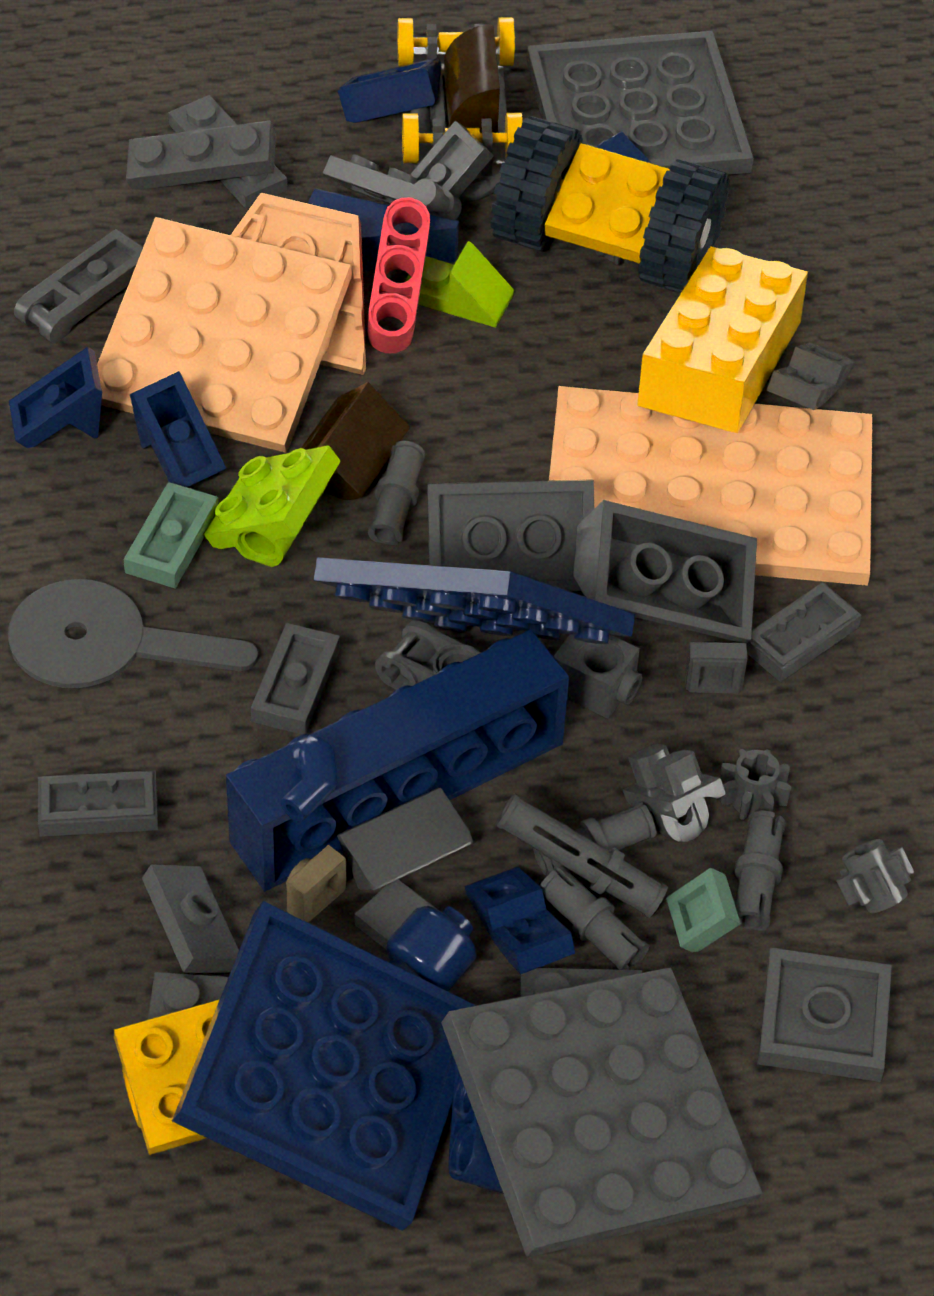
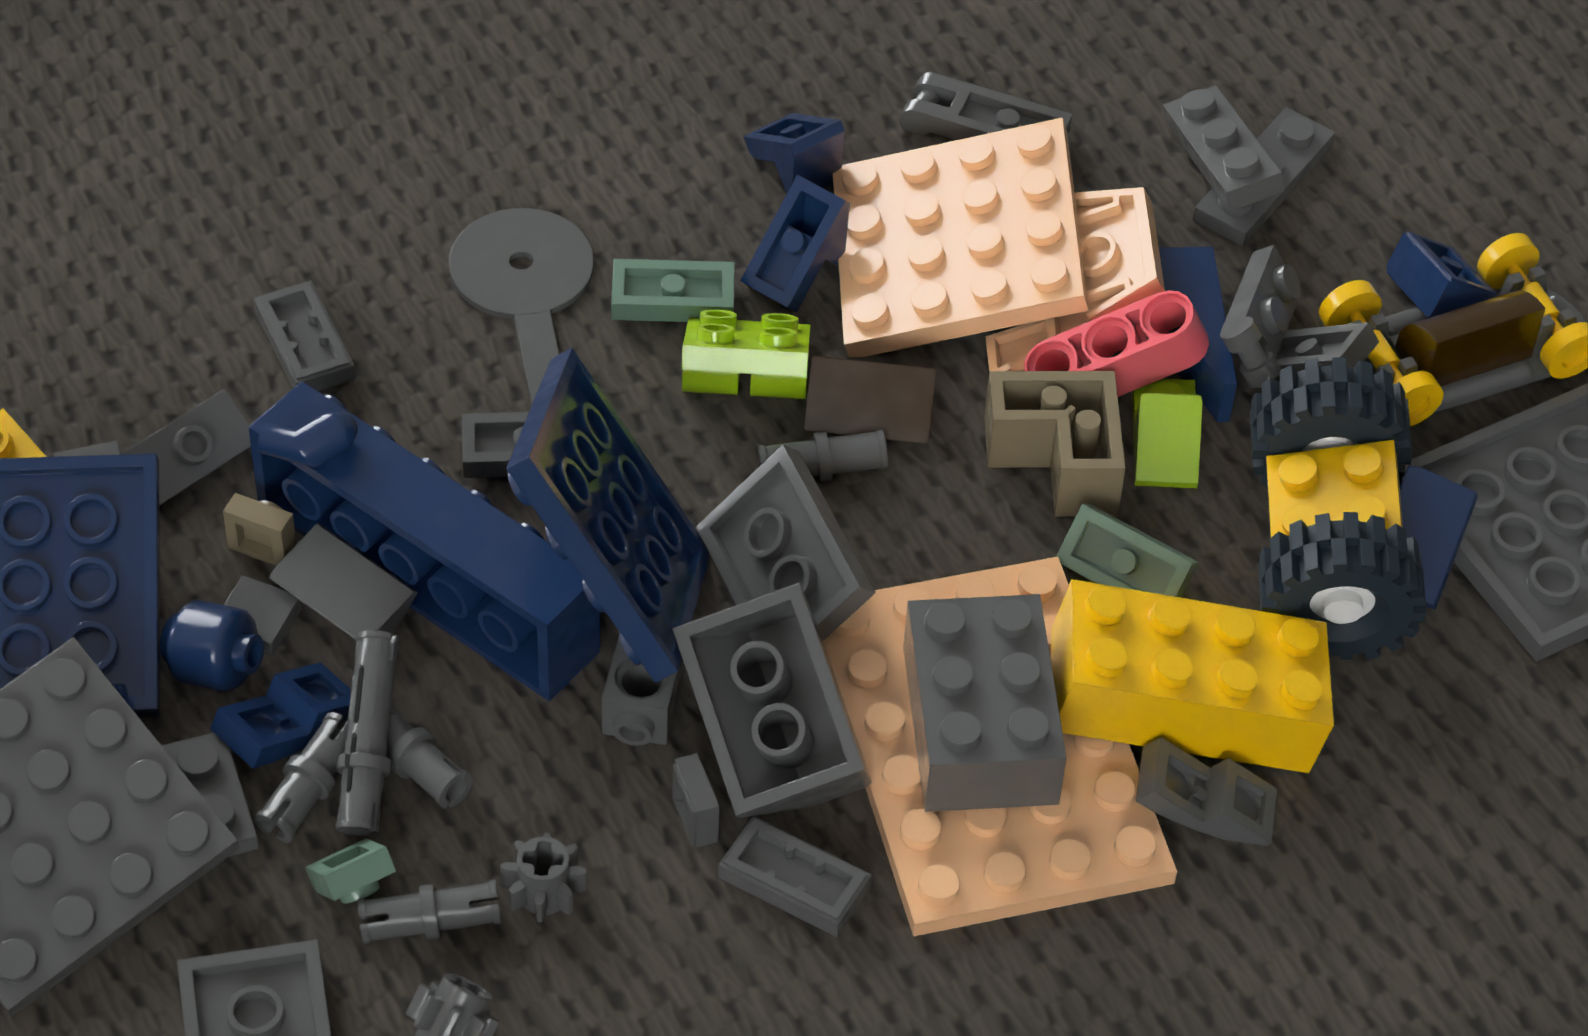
camera: 70 degrees right, 0 degrees up
dark grey hips [623,743,726,842] -> none
none -> dark grey brick [903,594,1066,812]
none -> dark tan brick [984,371,1126,517]
none -> sand green plate [1056,504,1200,598]

